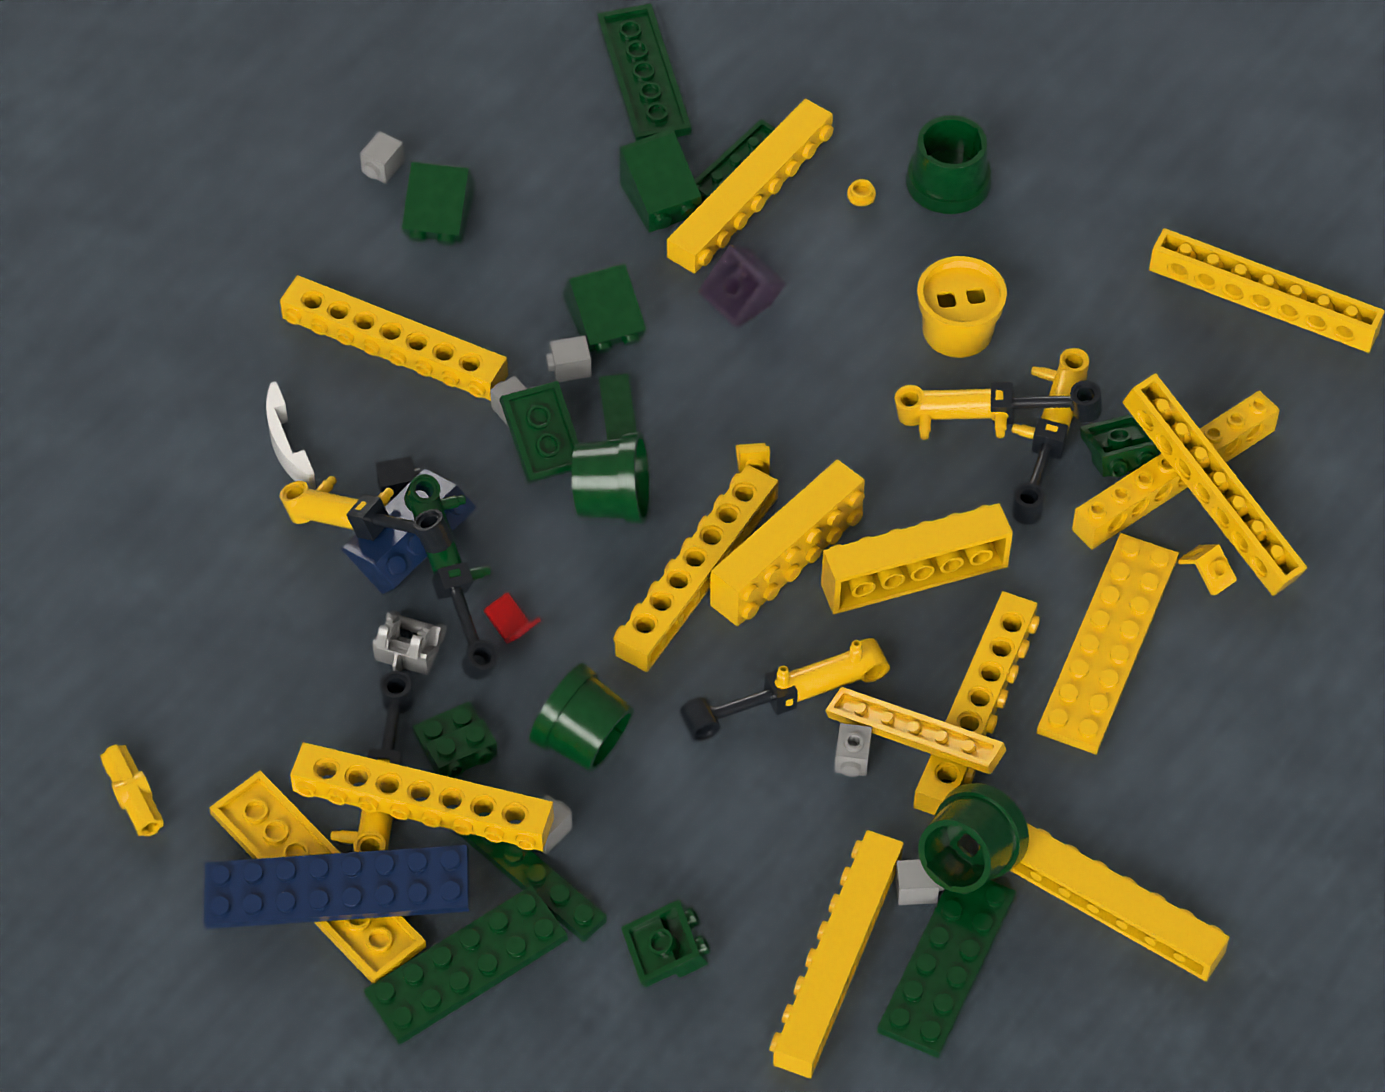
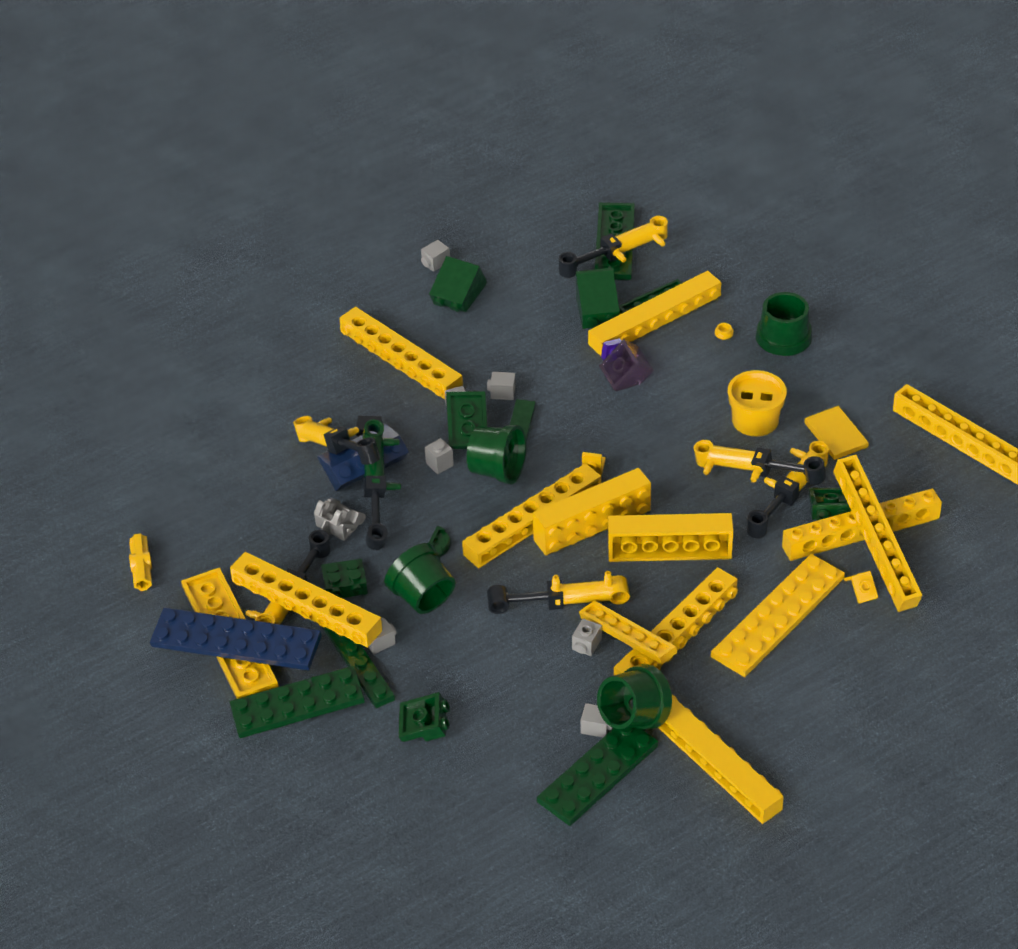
camera: 20 degrees right, 10 degrees down
white slope [266,382,316,490] -> none
red bracket [483,592,542,644] -> none
dark green slope [562,263,647,354] -> none
yellow brick [769,830,904,1079] -> none
none -> light grey brick [425,438,454,474]
none -> dark green tile [429,526,451,557]
none -> piece [559,216,668,278]
none -> dark purple plate [601,338,623,362]
none -> yellow tile [804,406,869,460]

